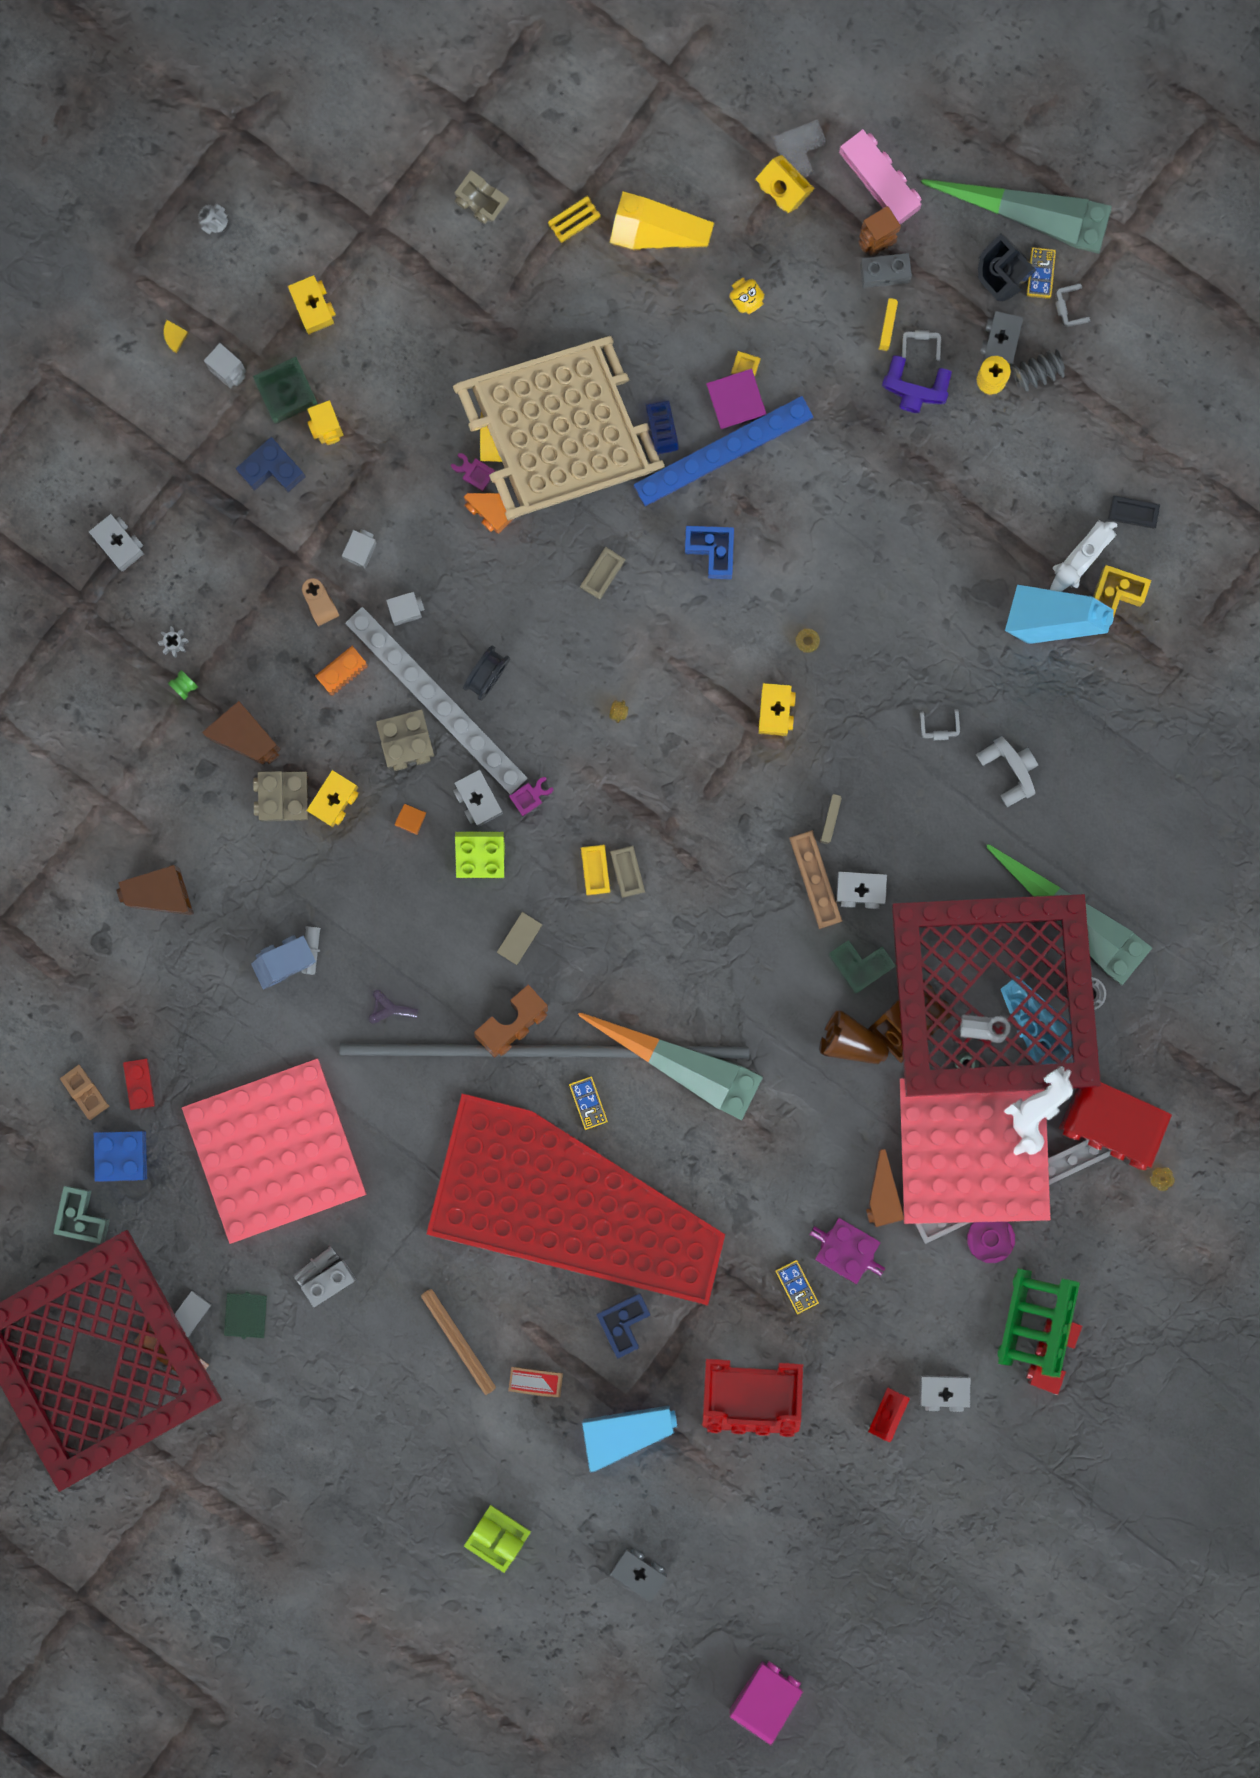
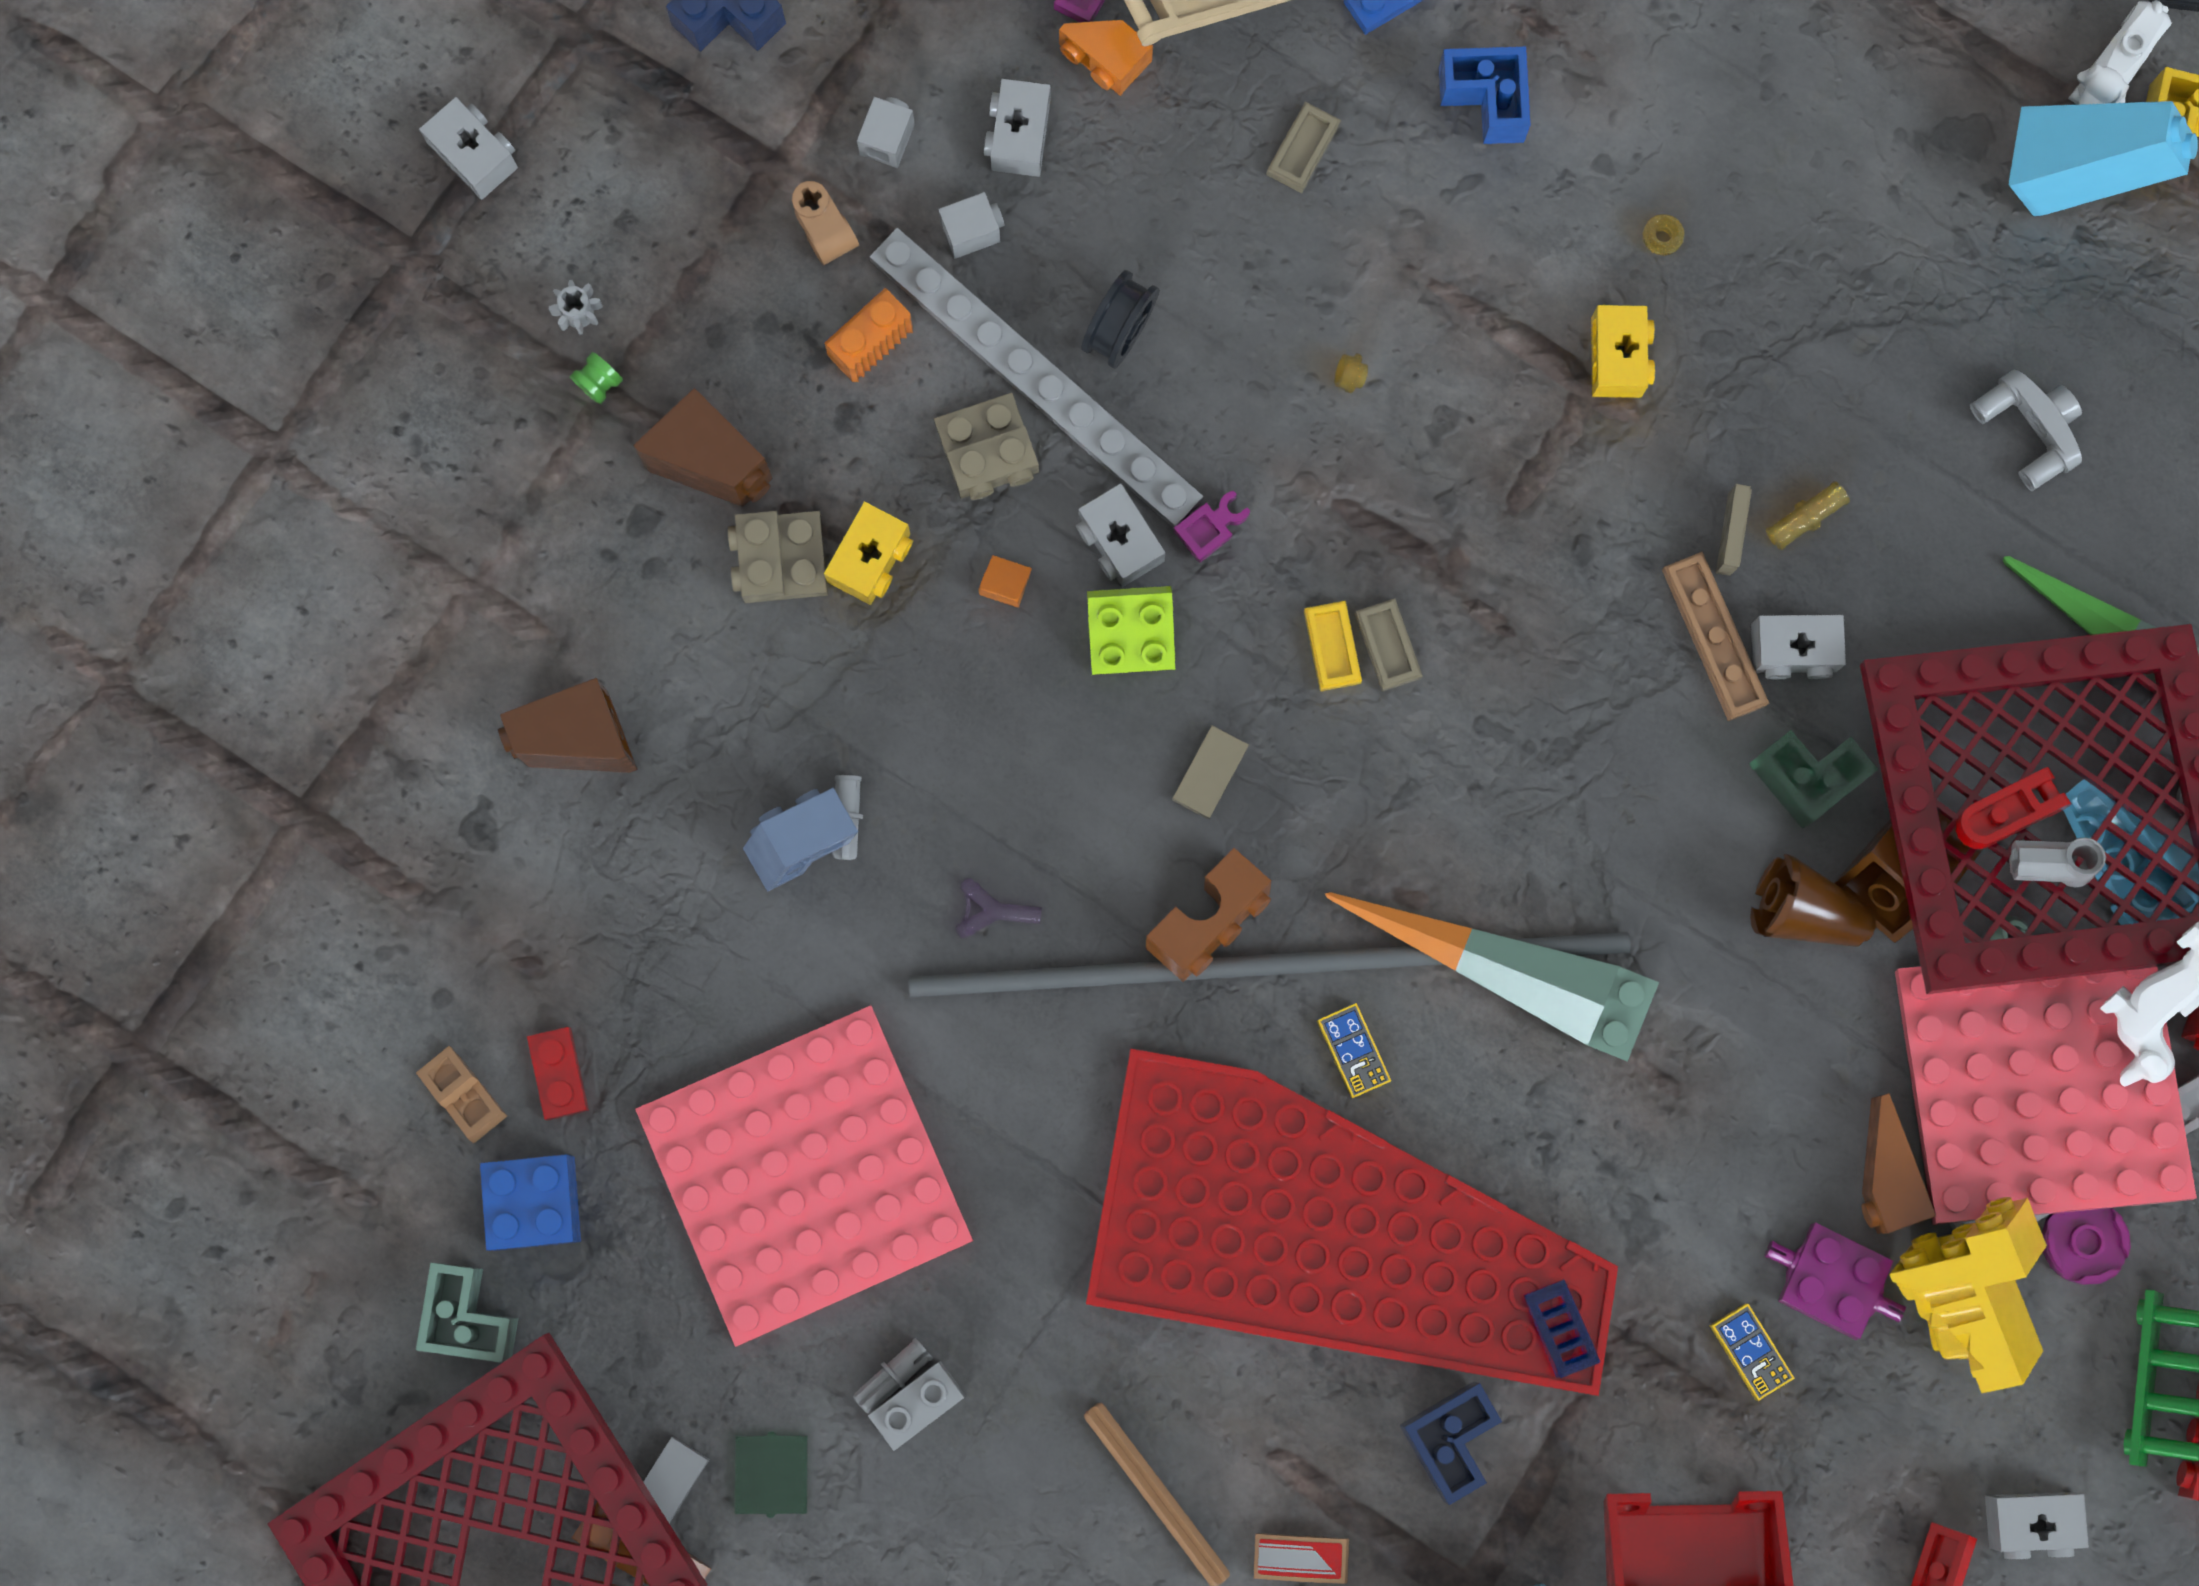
camera: 10 degrees left, 5 degrees down
light grey piece [920,709,960,741] -> none
none -> light grey brick [984,79,1051,177]
none -> clear blue slope [1523,1280,1600,1378]
none -> clear yellow pin [1766,481,1850,550]
none -> yellow brick [1890,1197,2047,1393]
none -> red plate [1956,767,2072,849]

